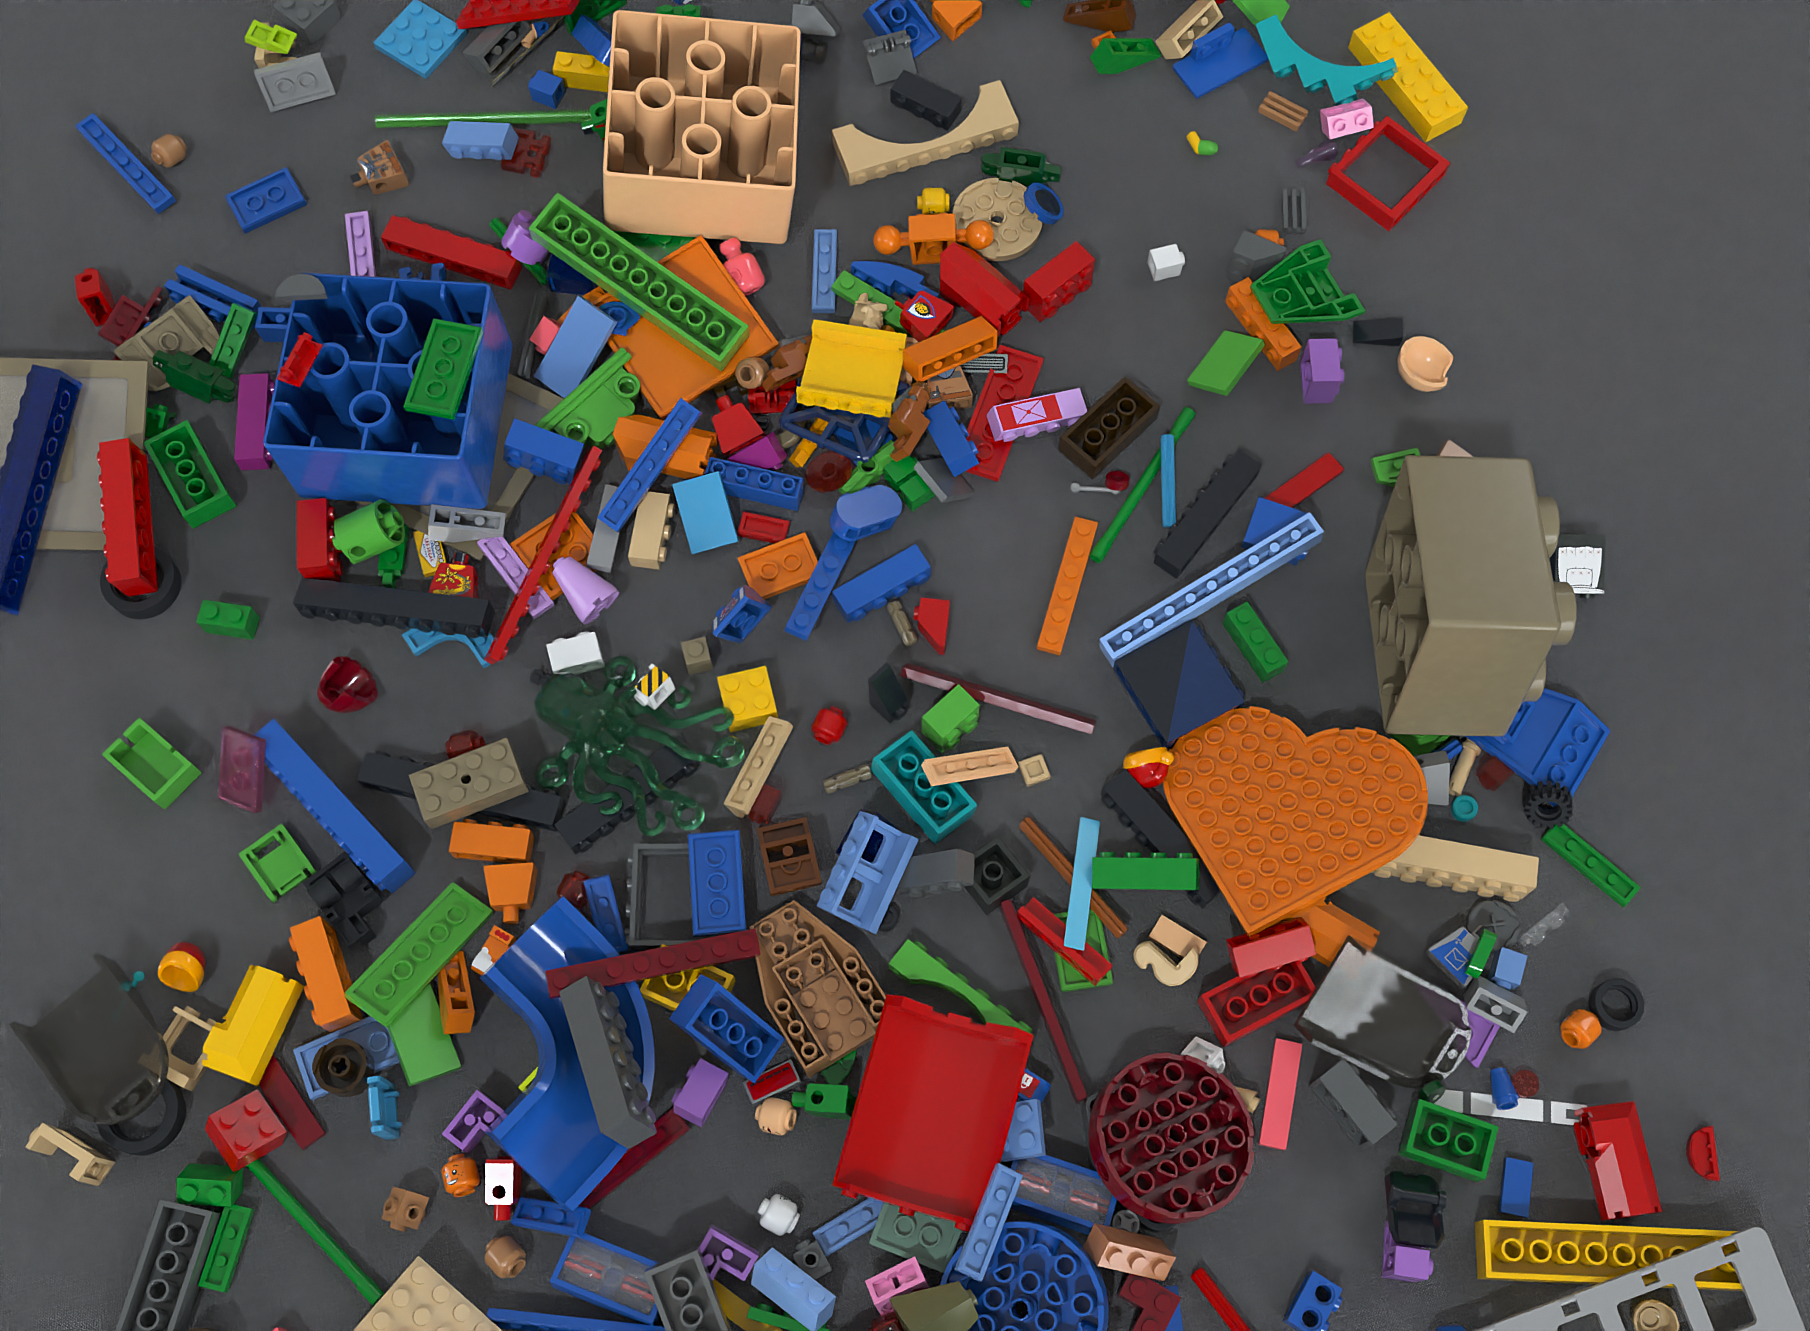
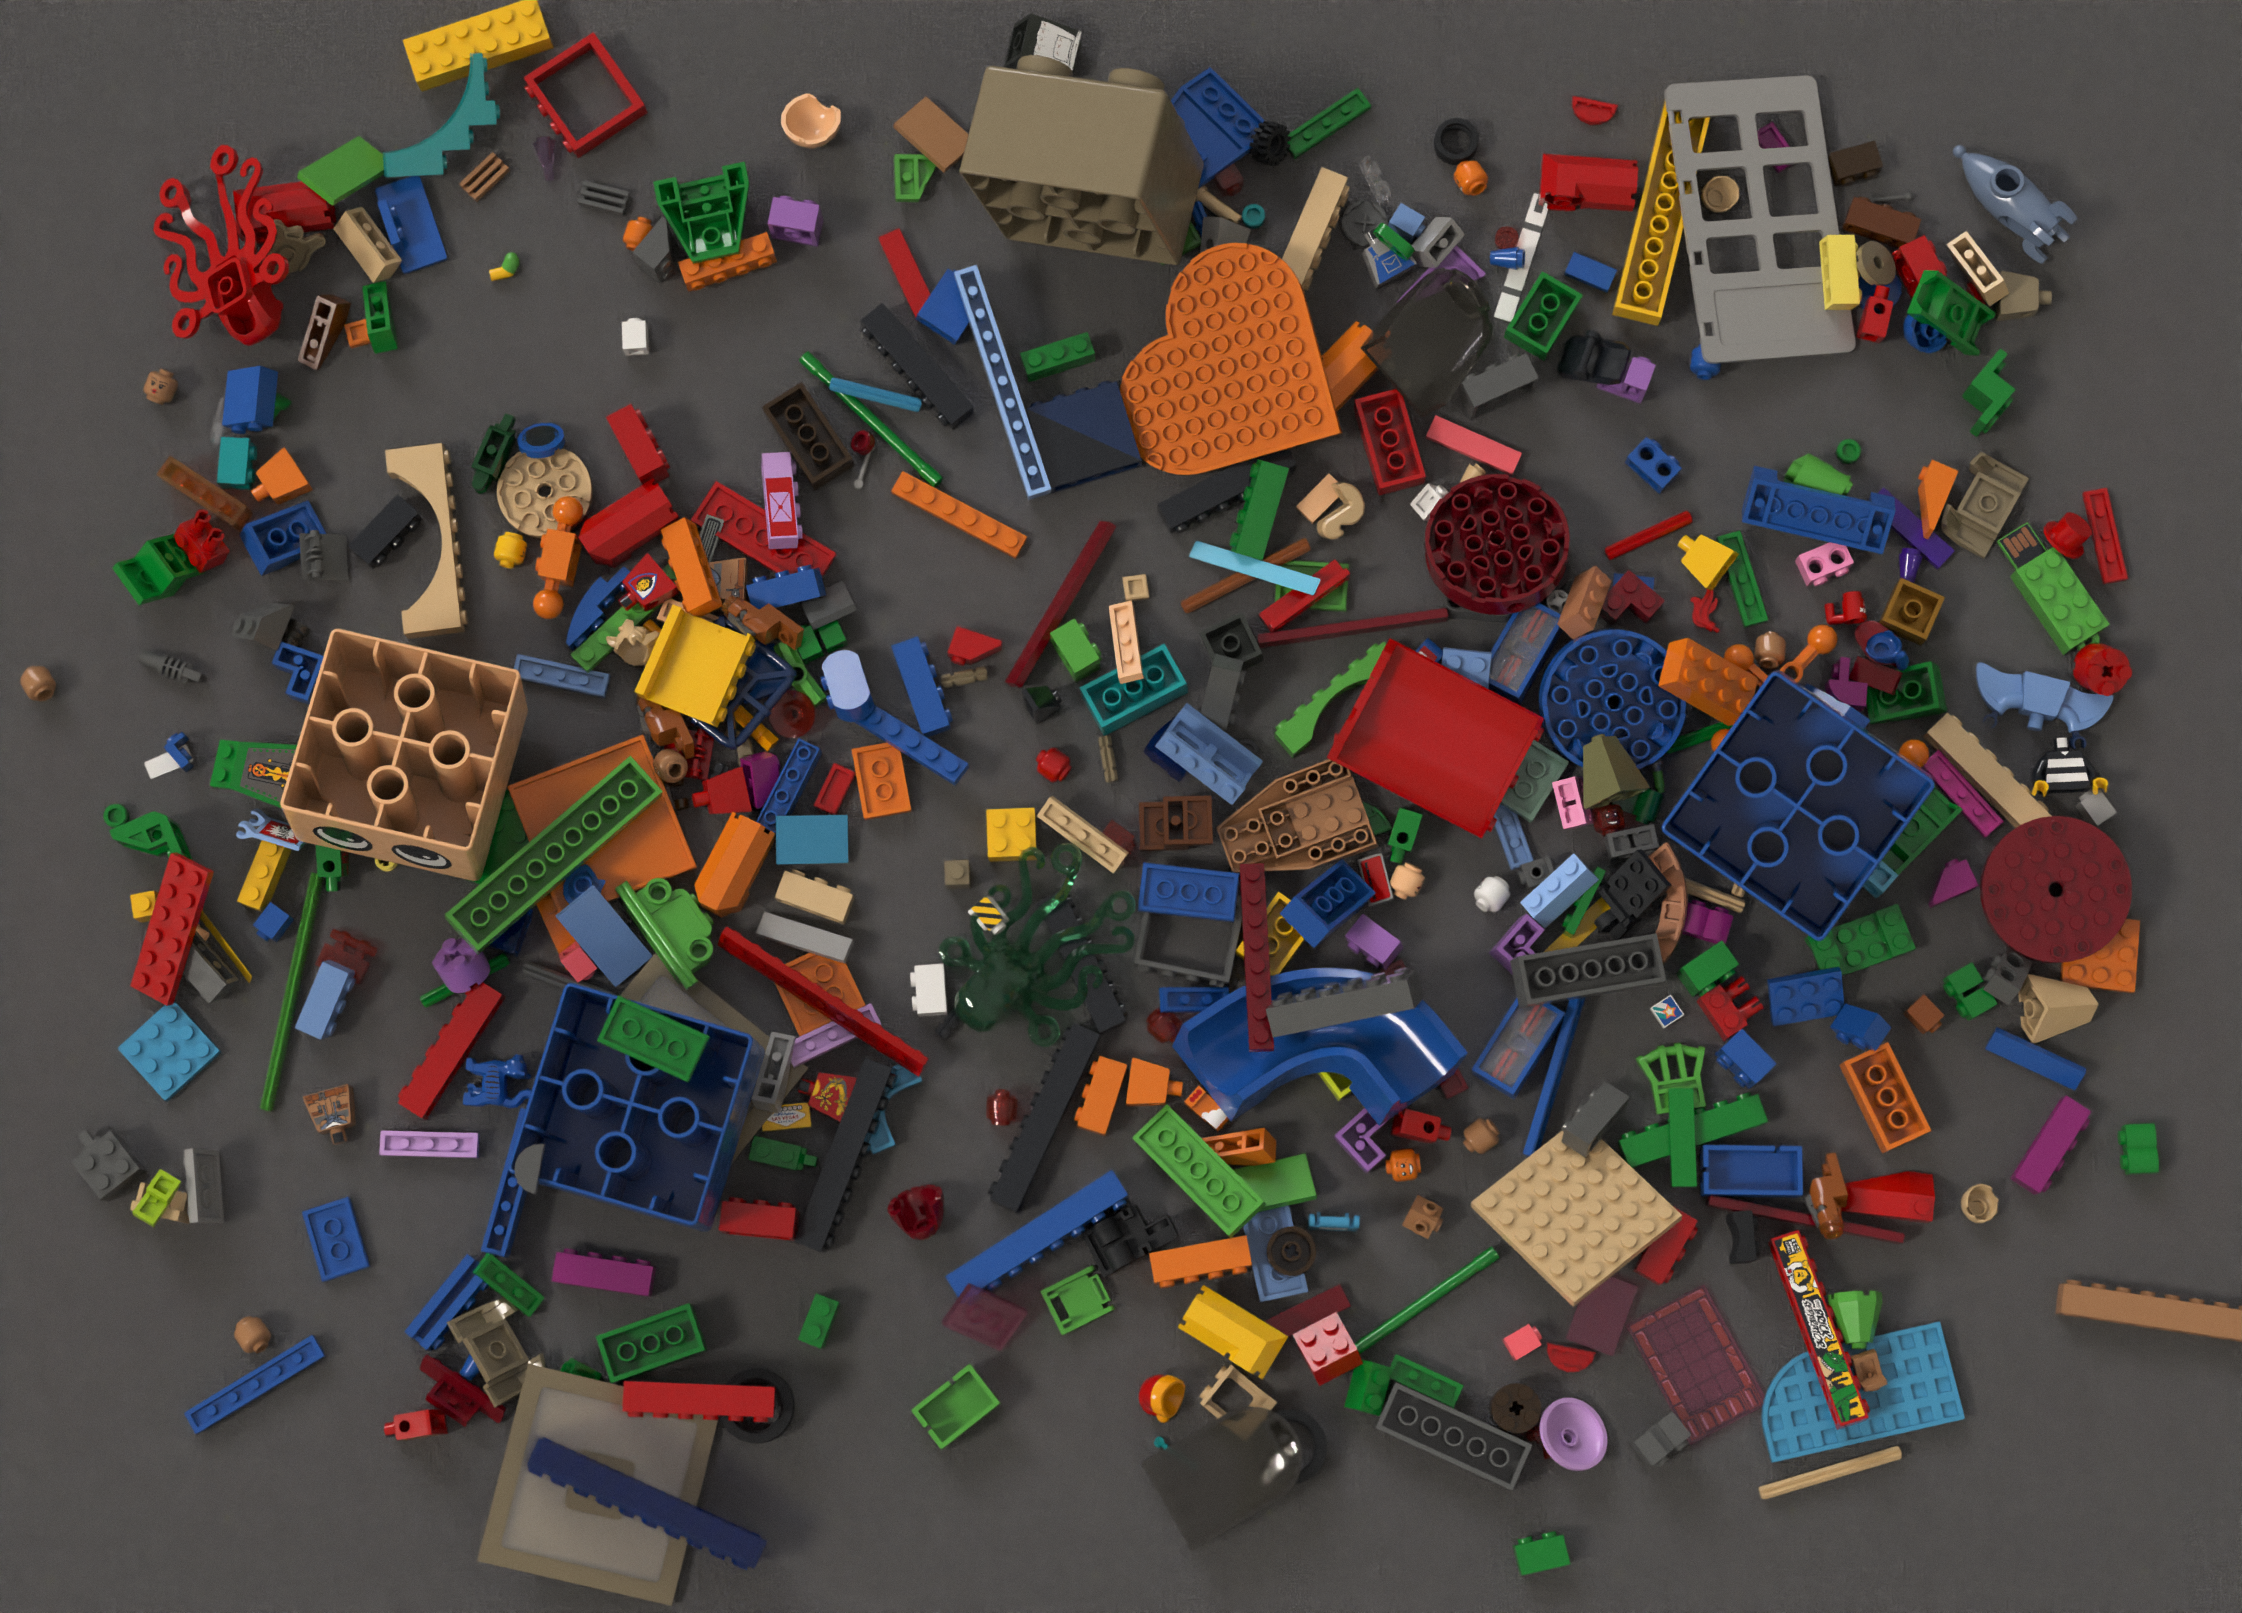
camera: 75 degrees left, 10 degrees up
tan window [25,1123,115,1186] -> none
dark green hinge [153,350,236,404] -> none
red hinge [276,332,323,388] -> none
bright green cylinder [332,499,405,564] -> none
dark tan brick [409,738,529,829] -> none
blue brick [503,418,584,485] -> none
blue tile [511,1196,592,1238] -> none
lavender cone [552,557,619,625] -> none
blue beam [571,14,612,67] -> none
blue plate [597,398,702,532] -> none
blue slope [712,585,772,644] -> none
coral piece [720,238,765,296] -> none
medium blue tile [954,1163,1023,1281] -> none
piece [1123,747,1174,788] -> none
bright green tile [1187,330,1265,396] -> none
brick [1226,917,1316,978] -> none
bright pink brick [1320,99,1374,139] -> none
black slope [1353,318,1403,346] -> none
dark green tile [1418,1080,1445,1104] -> none

